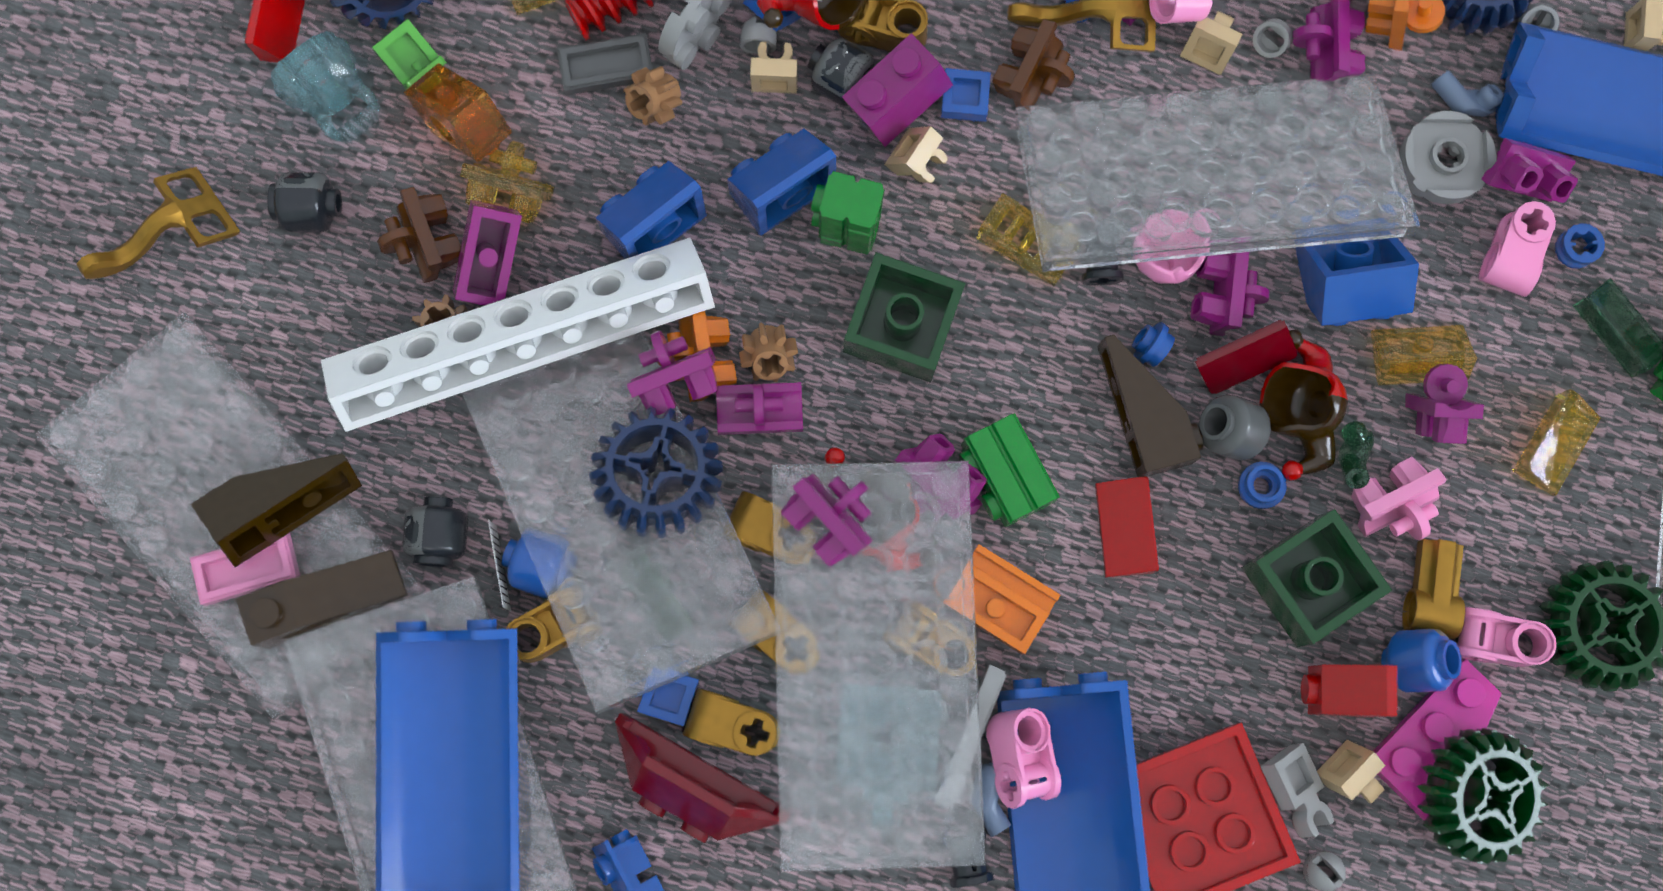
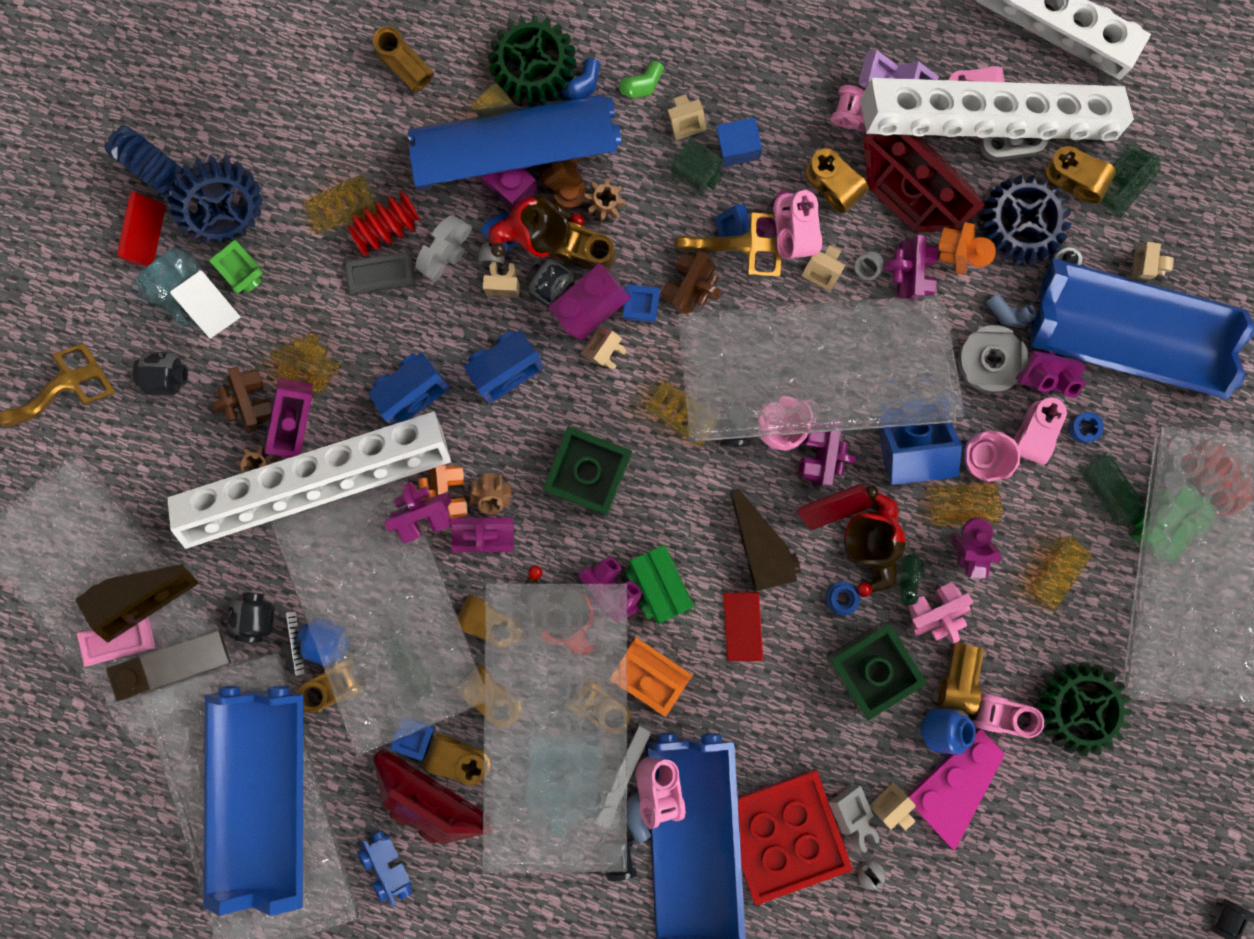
camera: 10 degrees right, 5 degrees up
clear orange brick [403,63,512,162] -> none
dark blue gear [589,406,723,539] -> none
medium nougat gear [624,66,683,126] -> none
magenta hips [781,473,873,567] -> none
green brick [811,171,885,255] -> none
blue plate [1132,322,1175,367] -> none
dark grey head [1198,394,1271,461] -> none
red slope [1301,665,1397,717] -> none
dark green gear [1416,728,1549,864] -> none
none -> white sticker [170,271,241,338]
none -> bright pink hair [963,430,1020,482]

